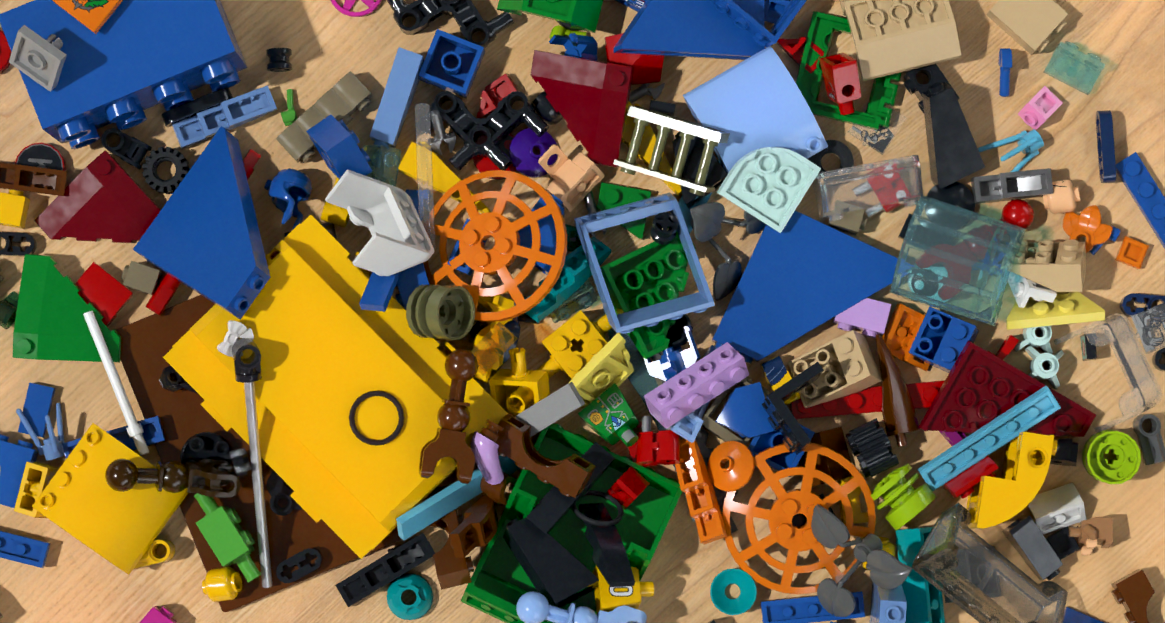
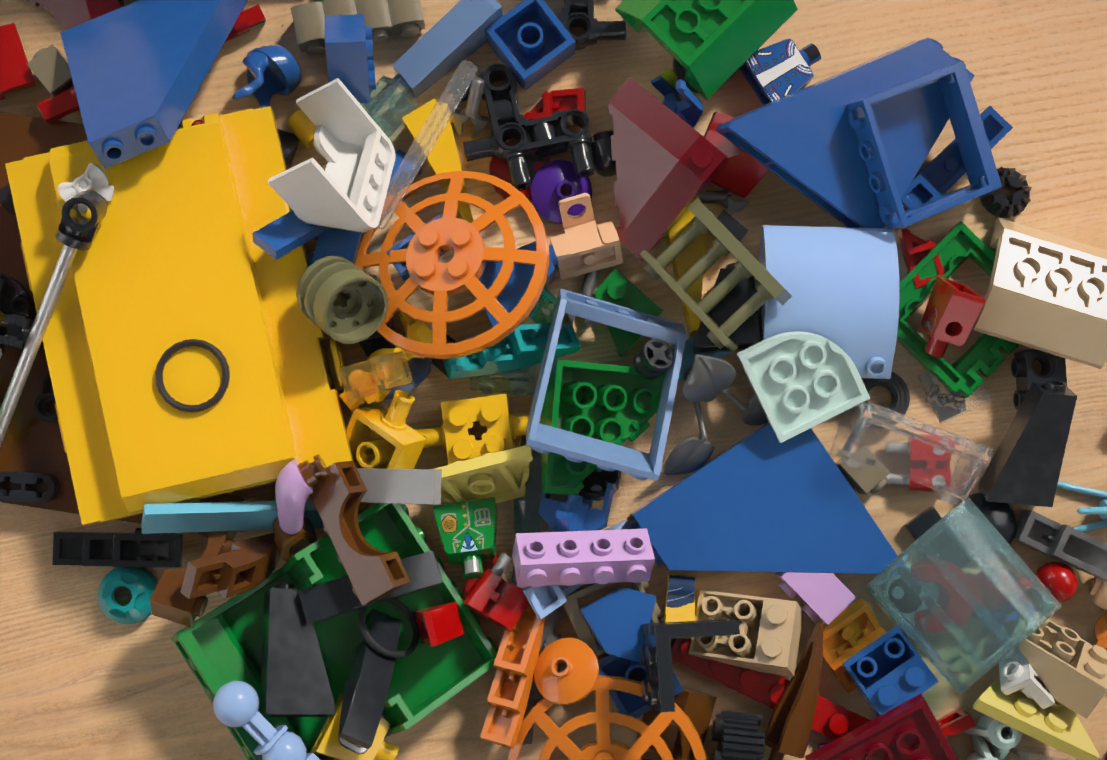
camera: 25 degrees right, 0 degrees up
reddish brown piece [419,349,478,484] -> none

